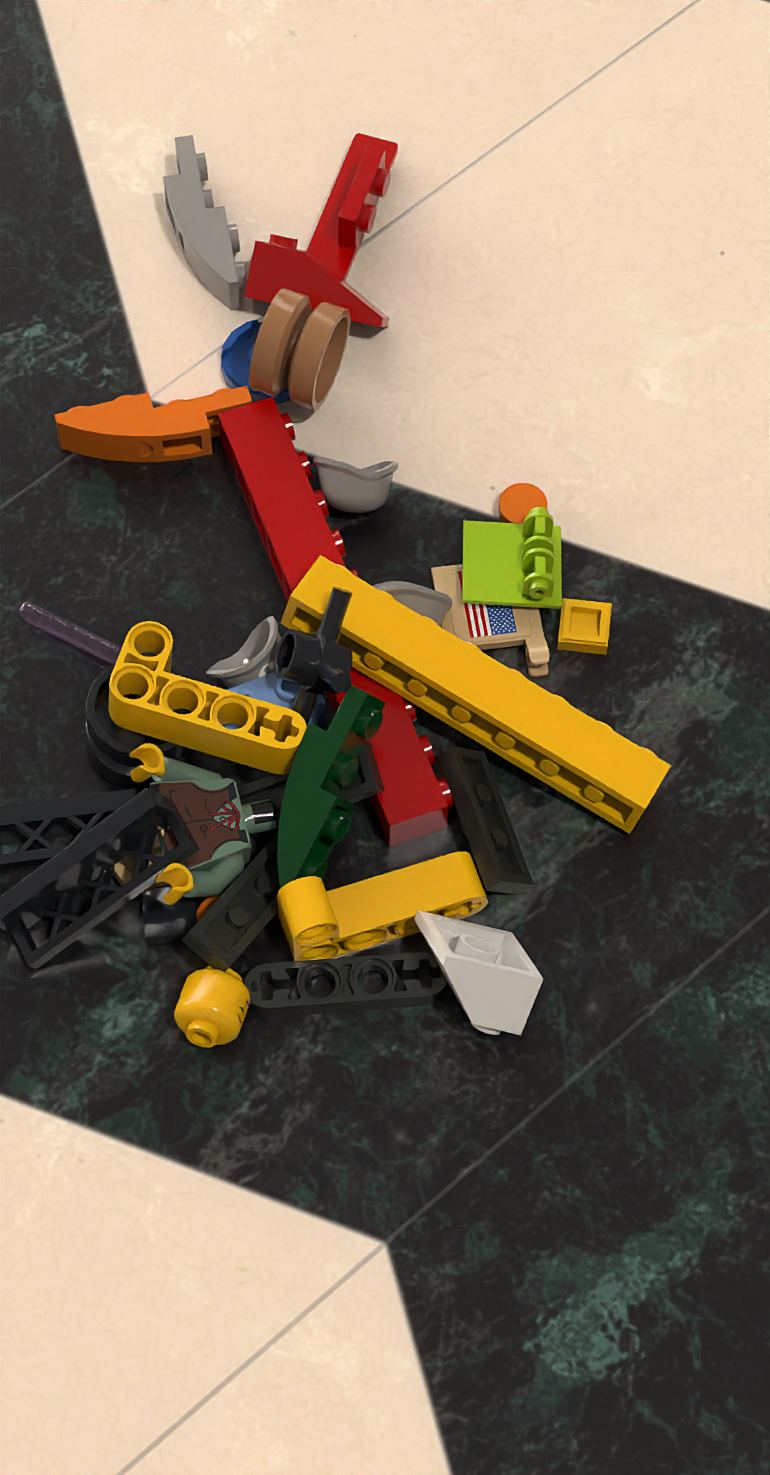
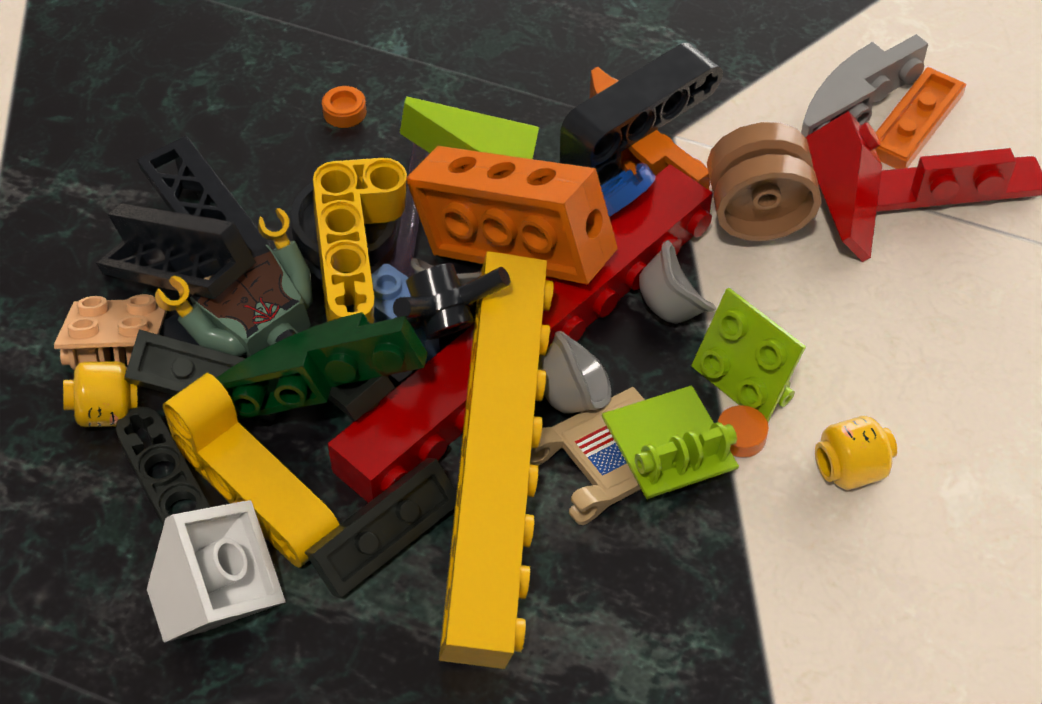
camera: 65 degrees right, 10 degrees down
yellow tile [557,598,612,655] -> none
none -> light nougat hinge [54,294,170,370]
none -> lime slope [400,96,539,159]
none -> orange brick [406,146,618,284]
none -> black beam [560,42,723,186]
none -> blue tile [601,163,656,217]
none -> lime hinge [691,288,806,422]
none -> yellow head [815,416,897,490]
none -> orange tile [875,67,967,169]

